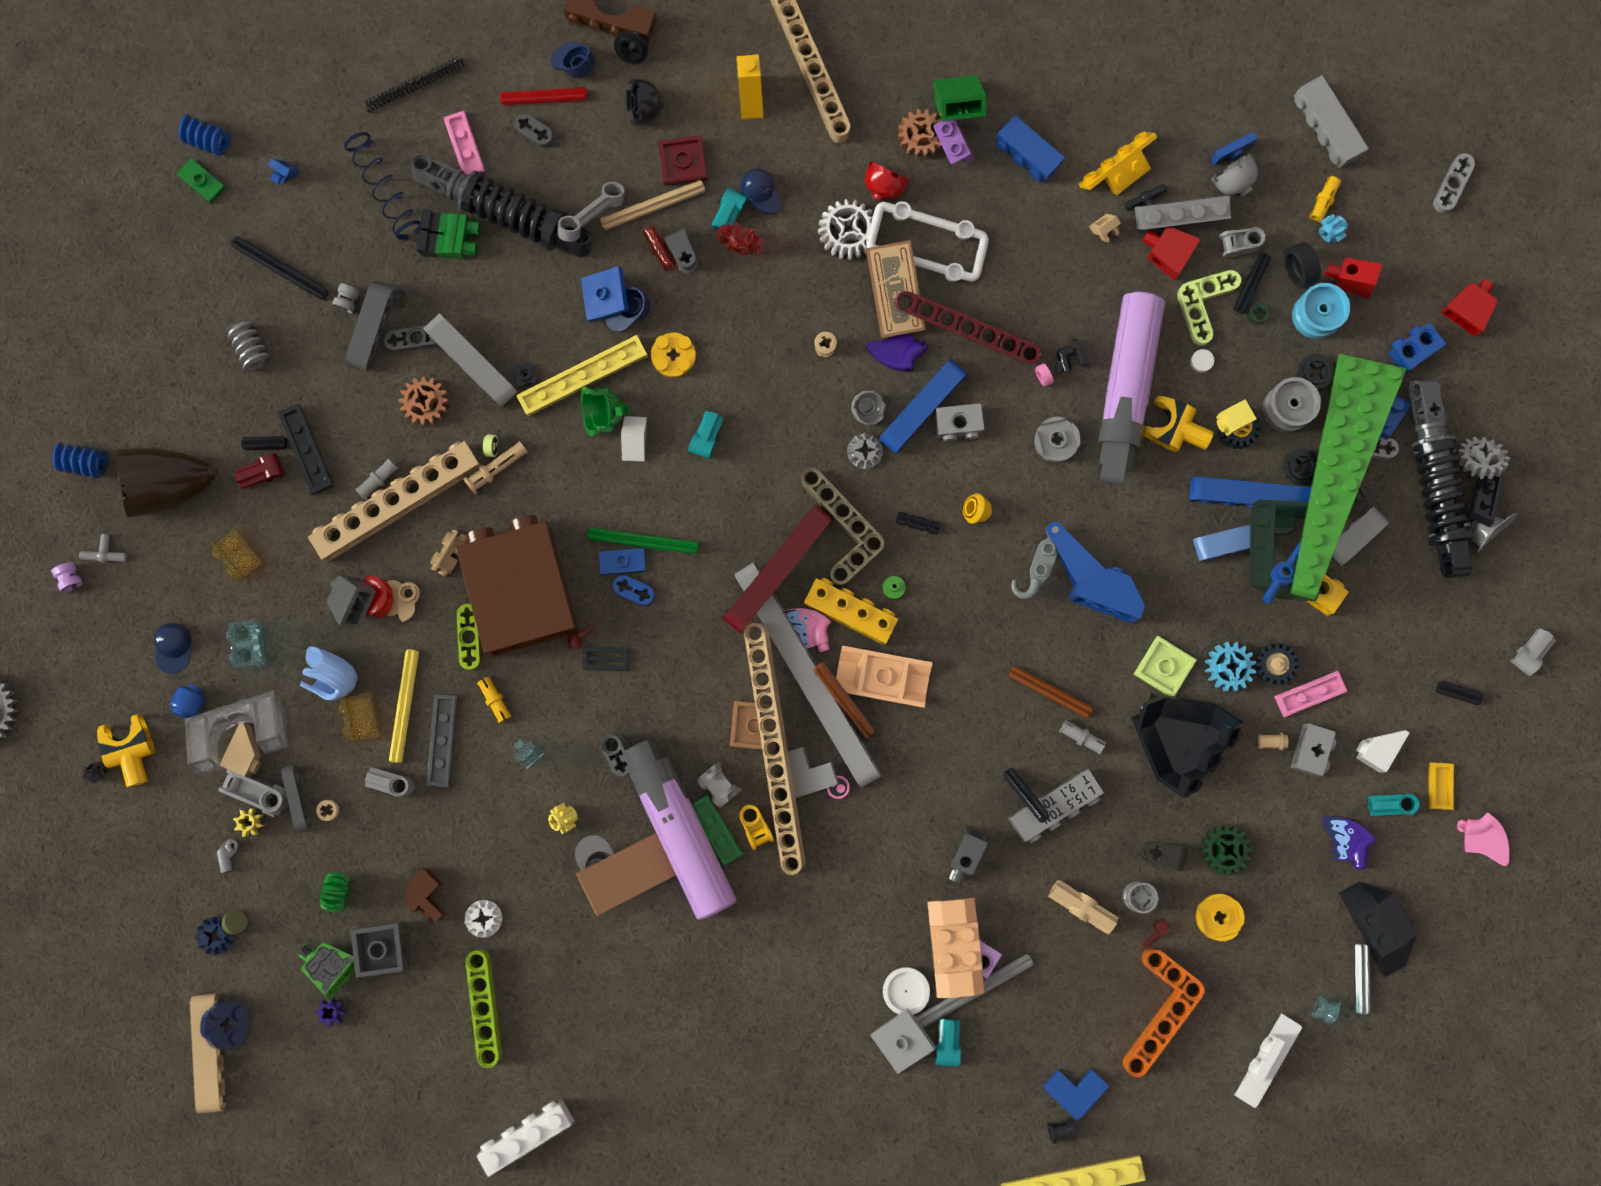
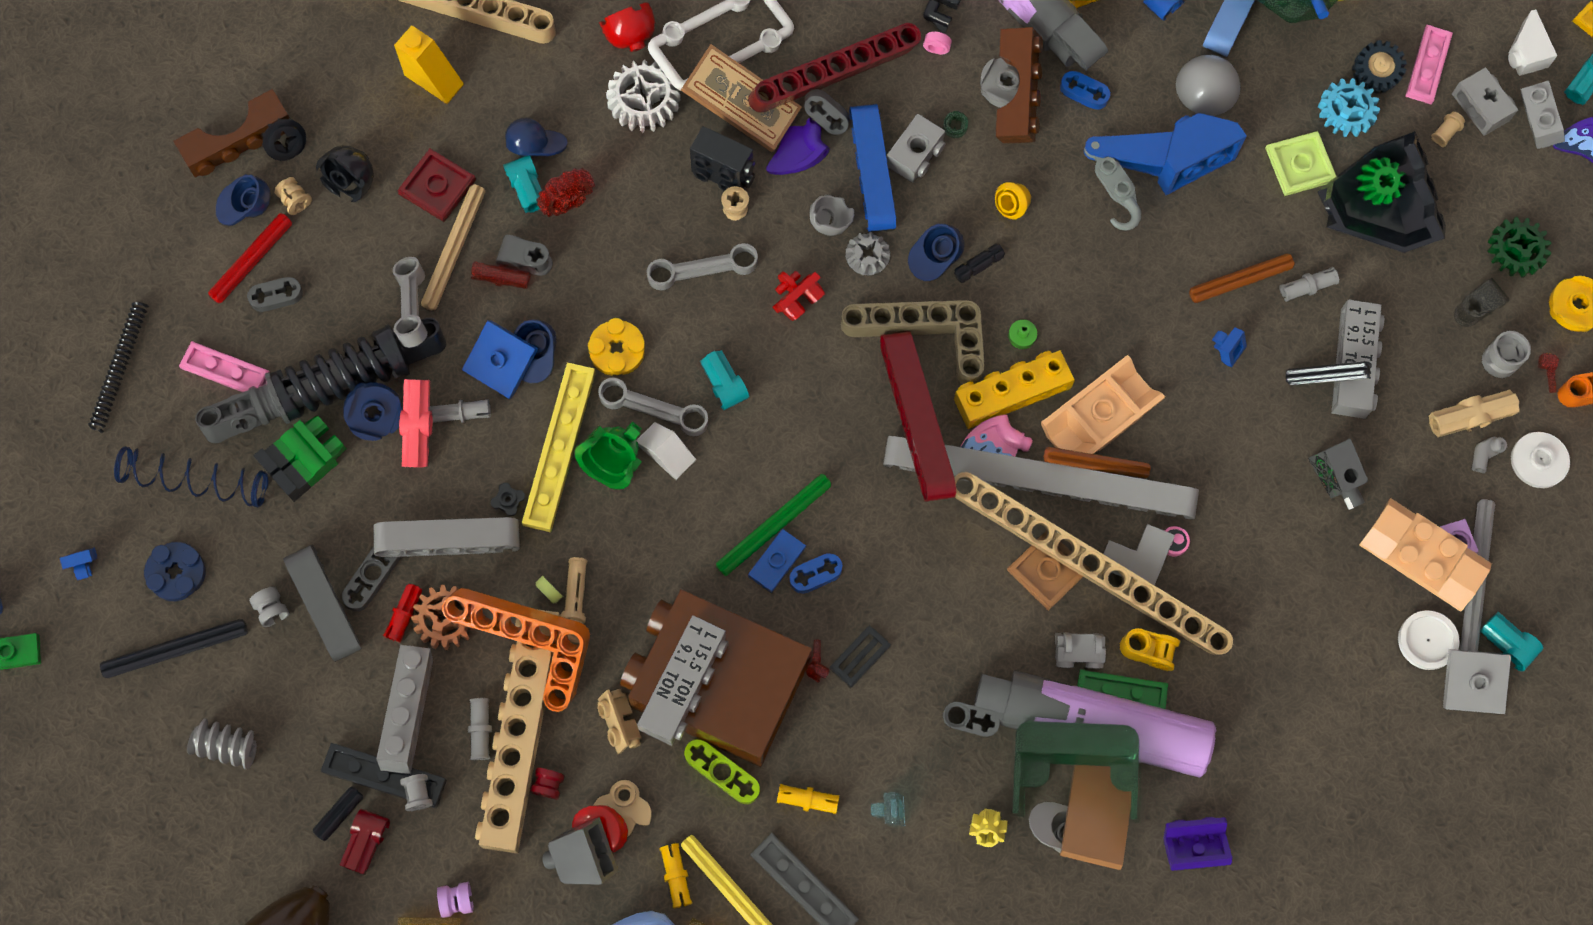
camera: 50 degrees left, 10 degrees down
none -> dark blue plate [144,542,206,601]
none -> tan bush [274,177,312,215]
none -> dark blue plate [343,382,402,441]
none -> light grey brick [376,645,433,774]
none -> red axle [383,584,422,643]
none -> coral piece [399,379,433,467]
none -> light grey bush [400,774,433,811]
none -> light grey axle [430,399,491,423]
none -> lavender wheel [437,882,473,918]
none -> orange beam [442,588,590,712]
none -> dark red wheel [529,768,565,800]
none -> light grey piece [598,378,708,436]
none -> light grey brick [637,615,729,746]
none -> light grey piece [647,243,758,290]
none -> yellow pin [660,843,692,909]
none -> black brick [690,126,755,191]
none -> red hips [772,271,825,321]
none -> dark grey beam [804,89,849,135]
none -> dark blue cap [908,224,965,281]
none -> clear green bush [943,111,968,138]
none -> reddish brown arch [996,27,1043,143]
none -> clear green windscreen [1012,721,1141,823]
none -> blue beam [1060,71,1110,110]
none -> dark purple bracket [1163,817,1233,871]
none -> light grey piece [1176,55,1241,116]
none -> blue tile [1212,327,1247,368]
none -> green gear [1356,158,1406,205]
none -> light grey arm [1471,437,1507,473]
none -> white piece [1511,432,1570,488]
none -> light grey brick [1521,81,1565,149]

